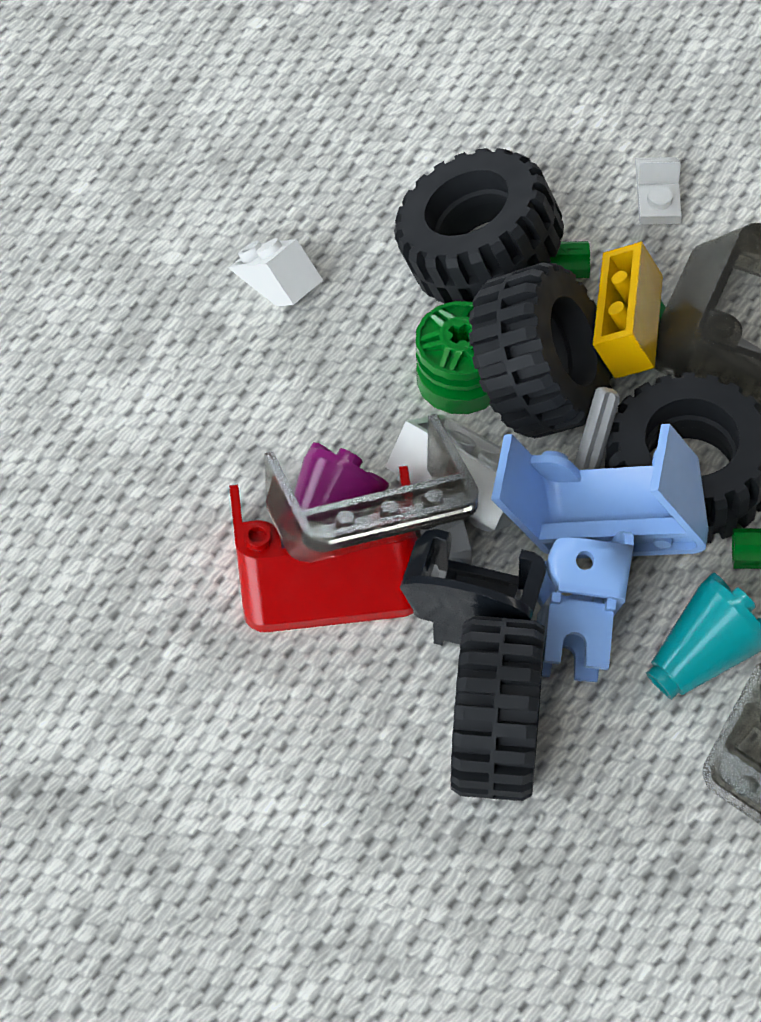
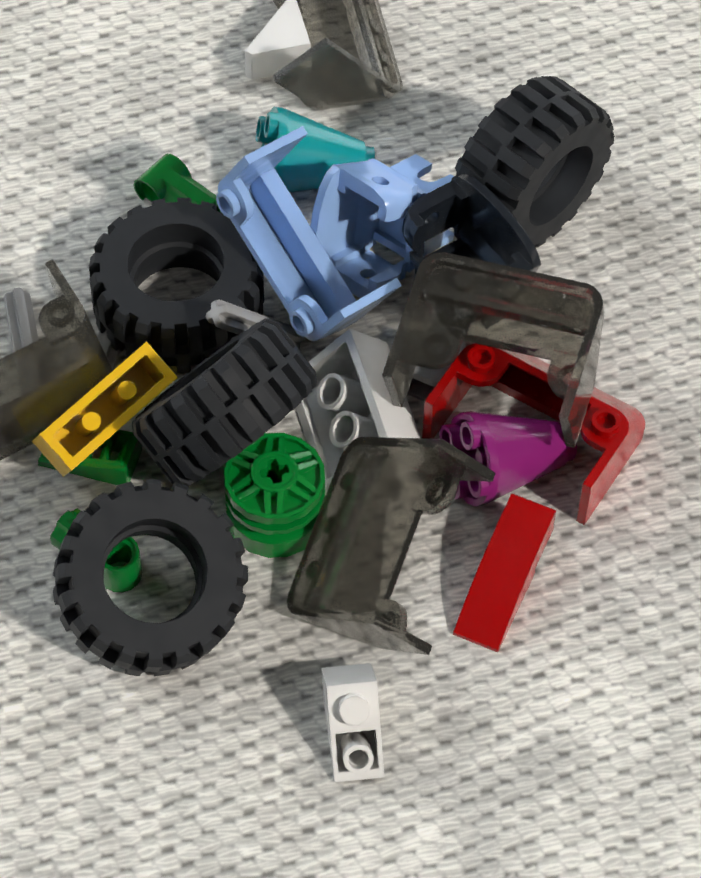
camera: 145 degrees left, 0 degrees up
none -> clear smoke windscreen [287,437,496,655]
none -> red slope [453,493,556,652]

